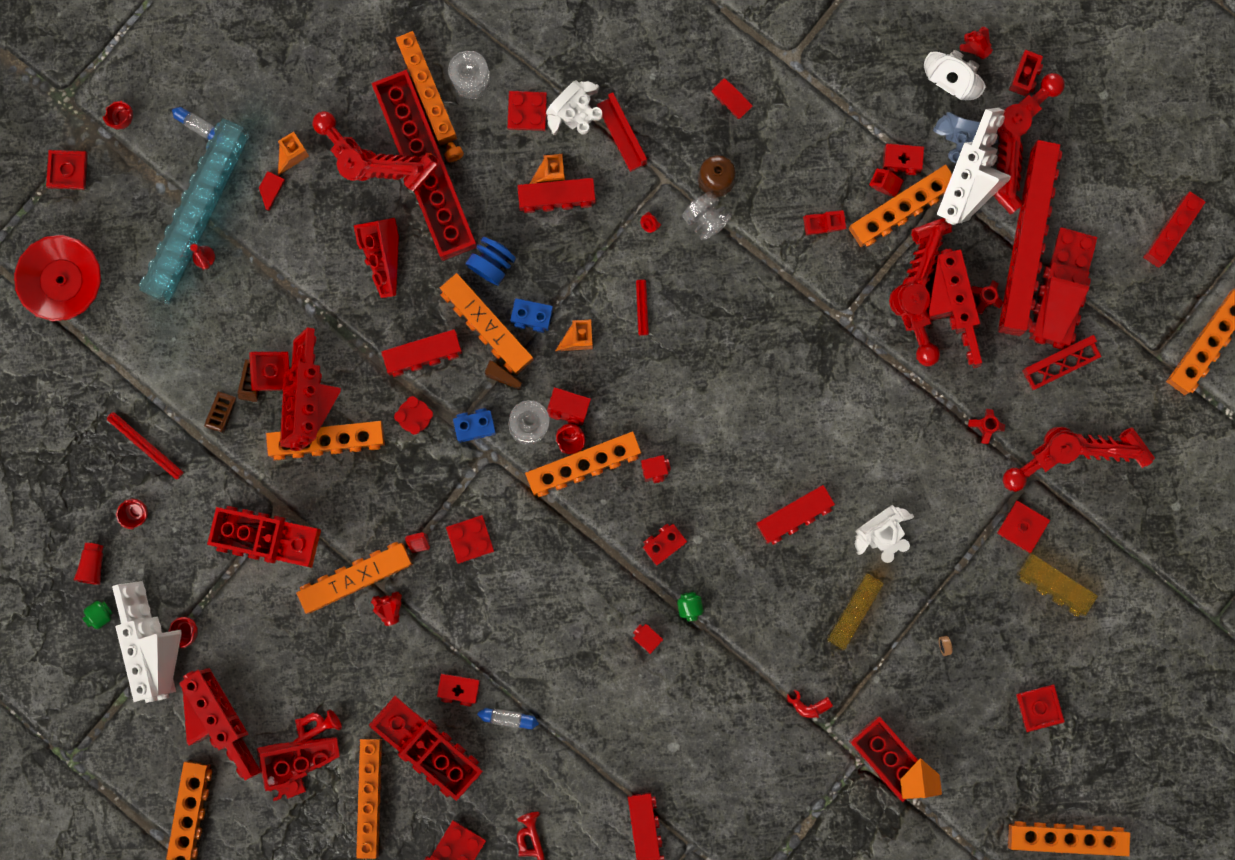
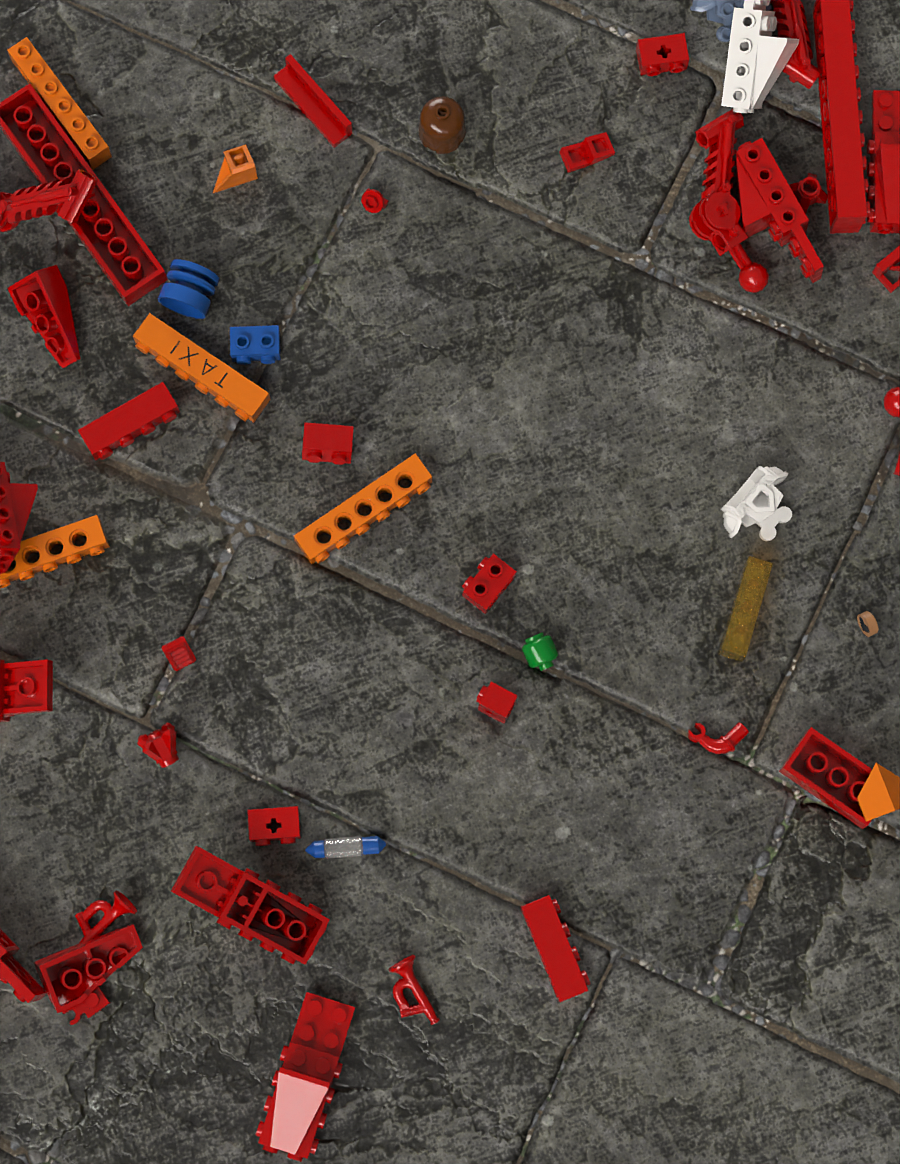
camera: 20 degrees left, 5 degrees down
orange brick [296,542,413,614] -> none
orange brick [356,739,382,859] -> none
red piece [394,396,433,435] -> none
orange tile [444,142,464,162] -> none
red plate [446,515,494,564] -> none
clear wheel [448,51,492,99] -> none
blue brick [453,408,496,443] -> none
reddish brown slope [485,360,522,390] -> none
red plate [507,91,547,131] -> none
clear wheel [508,400,550,445] -> none
red brick [517,178,596,213] -> none
white piece [546,80,603,135] -> none
orange slope [555,320,593,351] -> none
red hair [556,423,585,455] -> none
red axle [636,279,649,336] -> none
red brick [641,455,671,484] -> none
clear wheel [681,191,732,241] -> none
red slope [711,78,752,119] -> none
red brick [756,485,835,545] -> none
orange brick [849,164,952,247] -> none
red brick [869,168,904,197] -> none
red rock [968,409,1005,444] -> none

